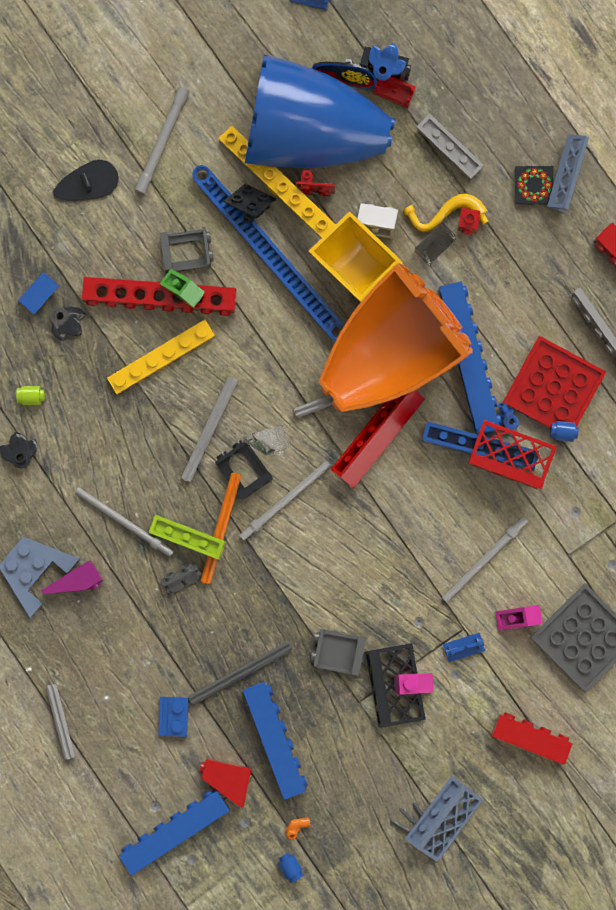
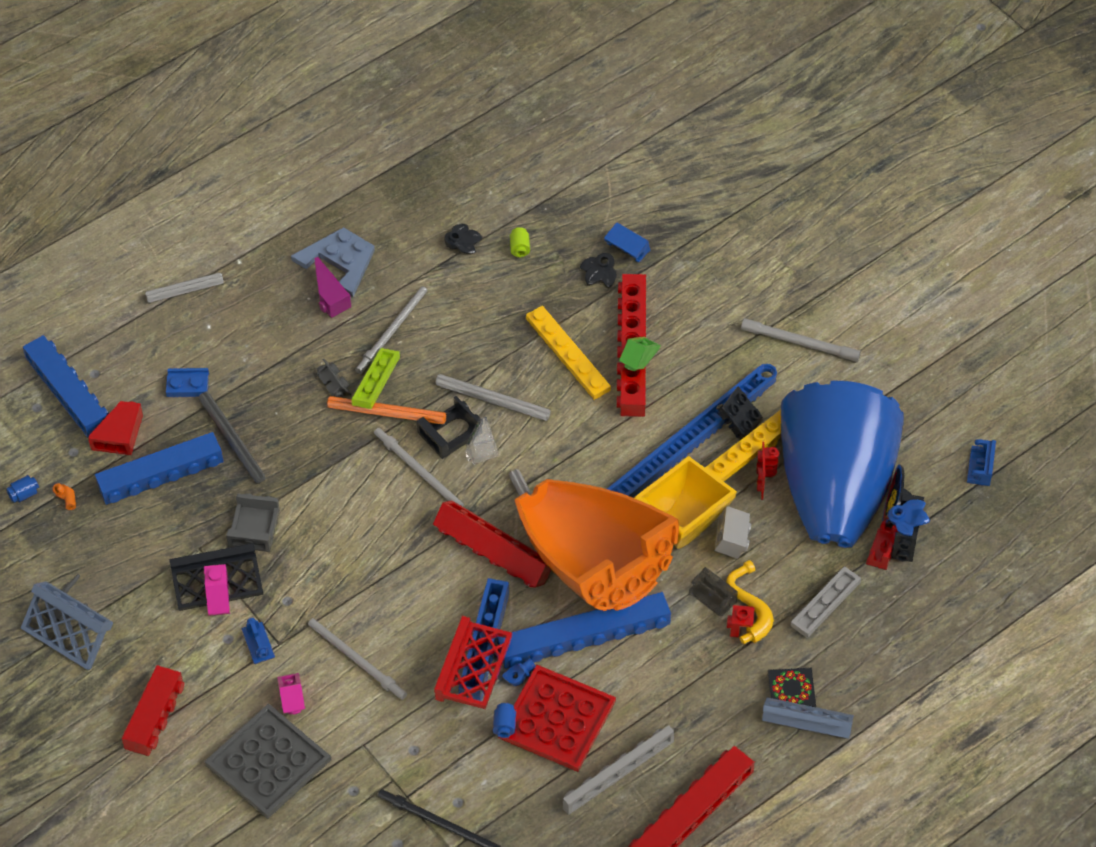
camera: 85 degrees right, 30 degrees down
black shield [53,159,119,201] -> none
dark grey panel [160,227,214,273] -> none

